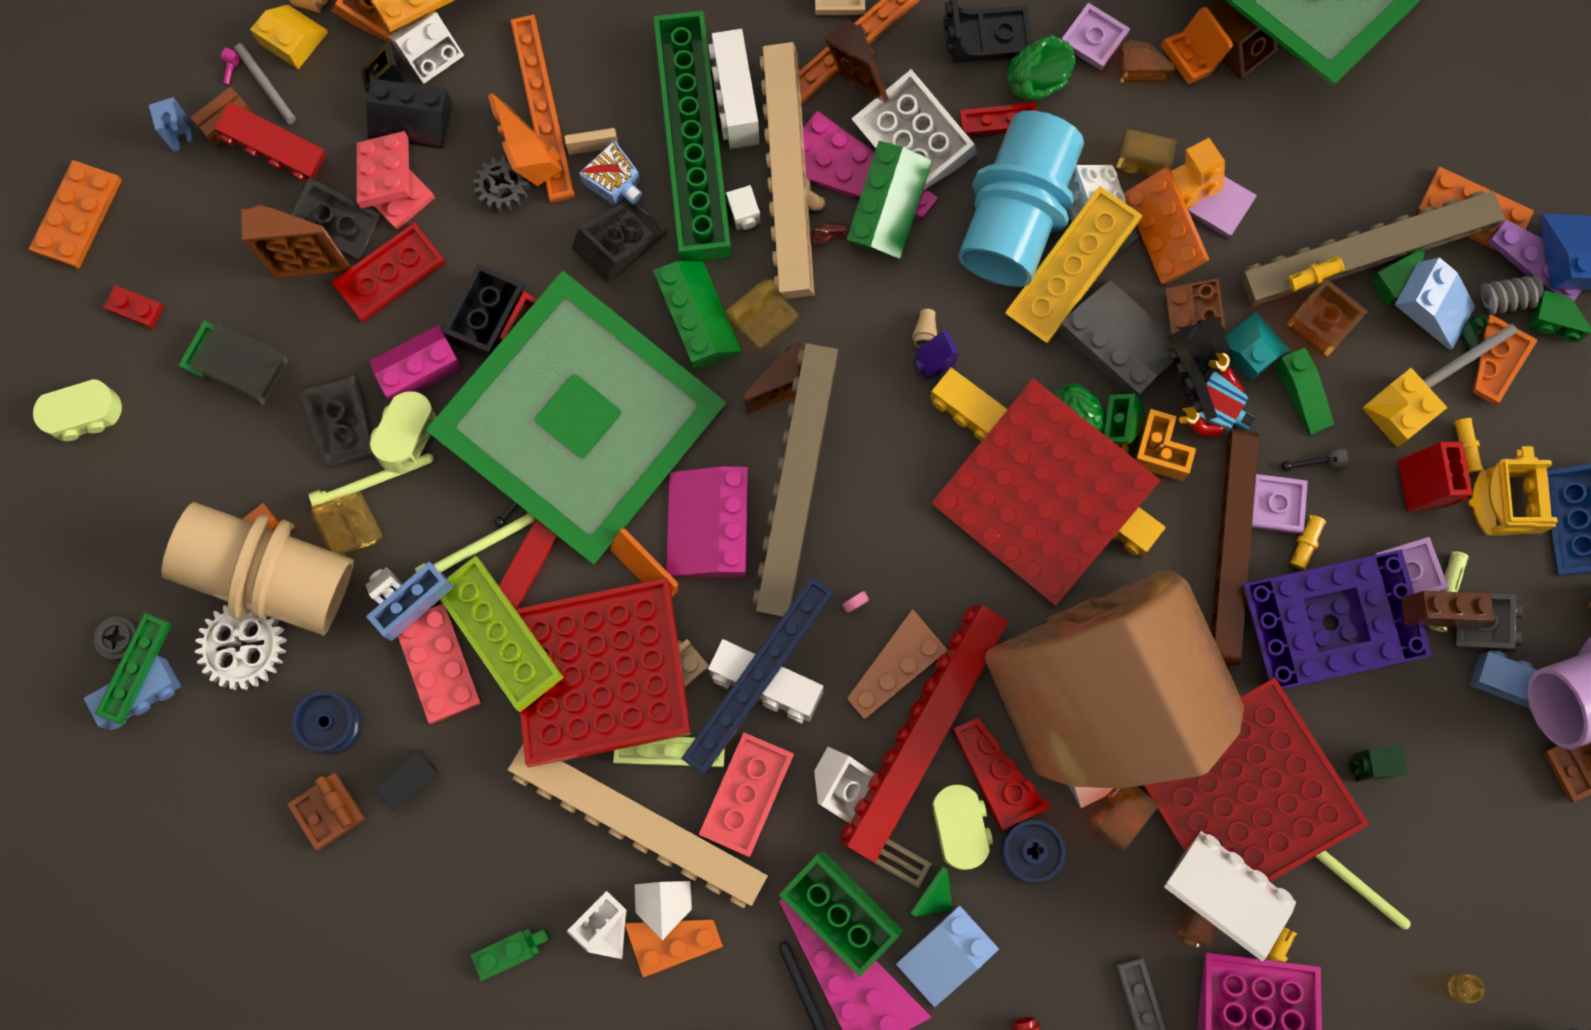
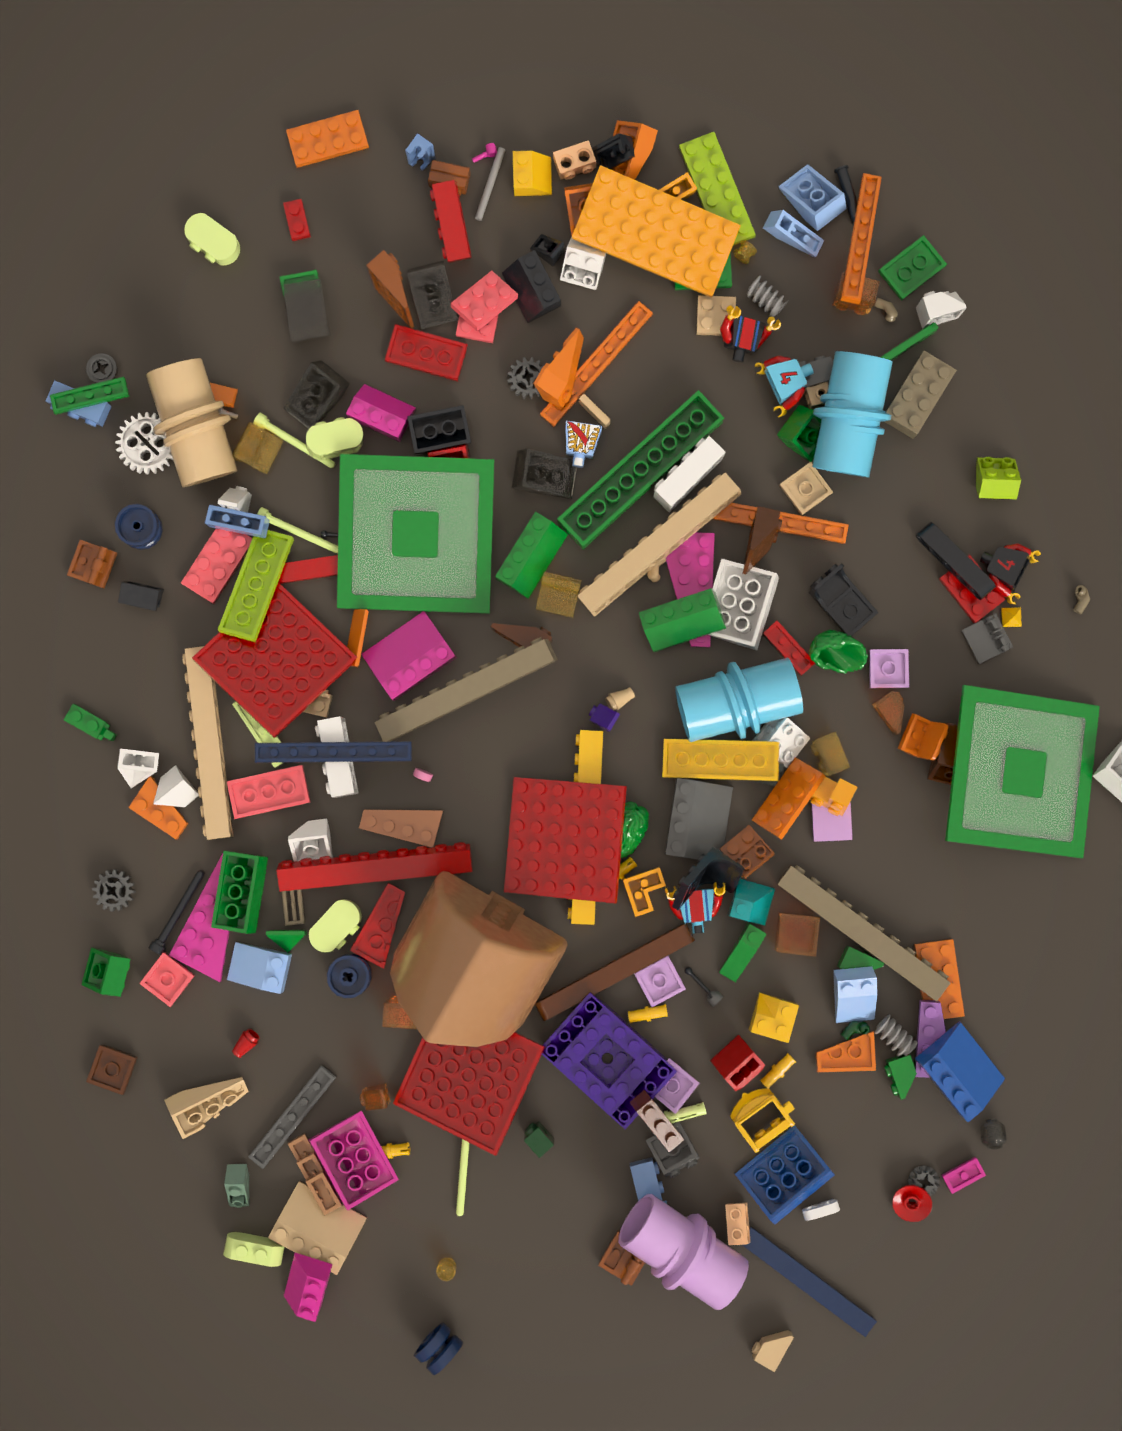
camera: 55 degrees right, 10 degrees up
white brick [726,185,761,230] -> none
clear red arm [811,222,846,246] -> none
green slope [1104,394,1145,444] -> none
white slope [1164,831,1296,962] -> none
yellow pin [1287,255,1345,292] -> none
light grey bar [1423,324,1518,388] -> none

